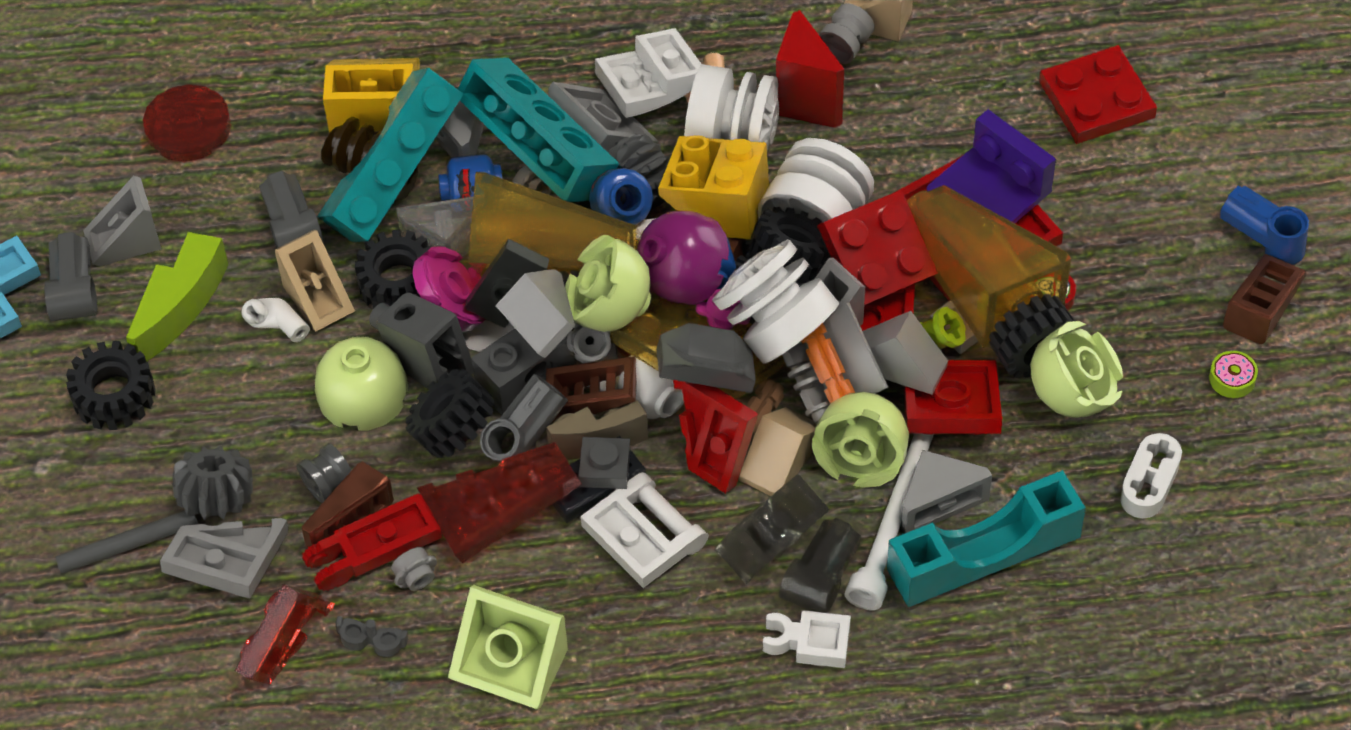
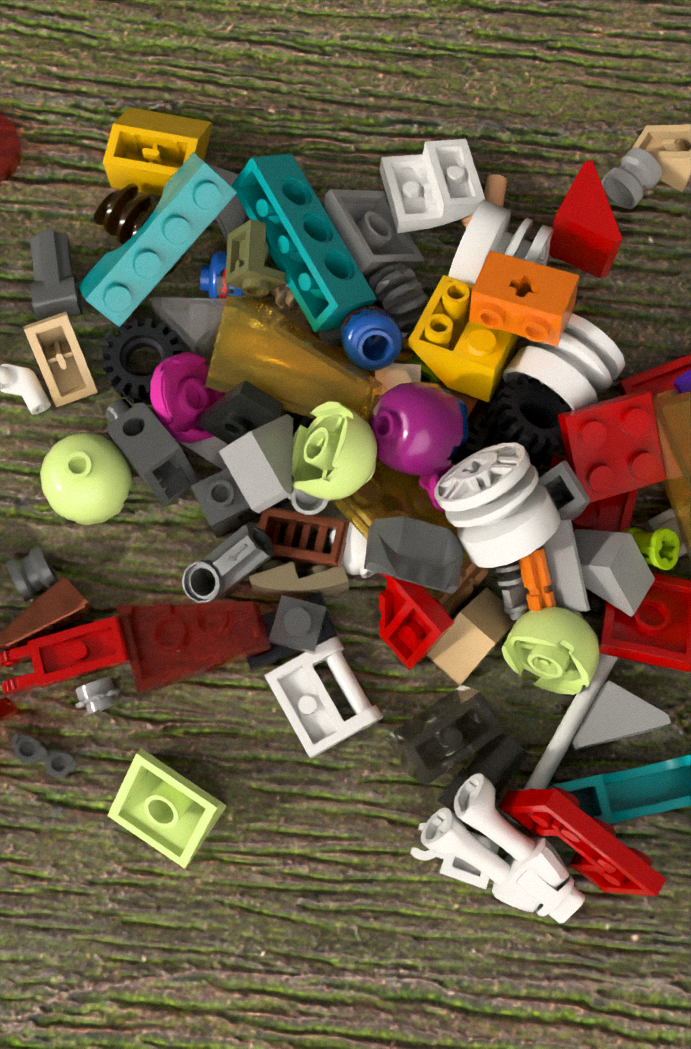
camera: 10 degrees right, 20 degrees up
black tyre [405,369,494,458] -> none
none -> olive bracket [225,219,286,297]
none -> white piece [421,773,585,923]
none -> orange brick [469,250,580,347]
none -> red plate [498,787,666,896]

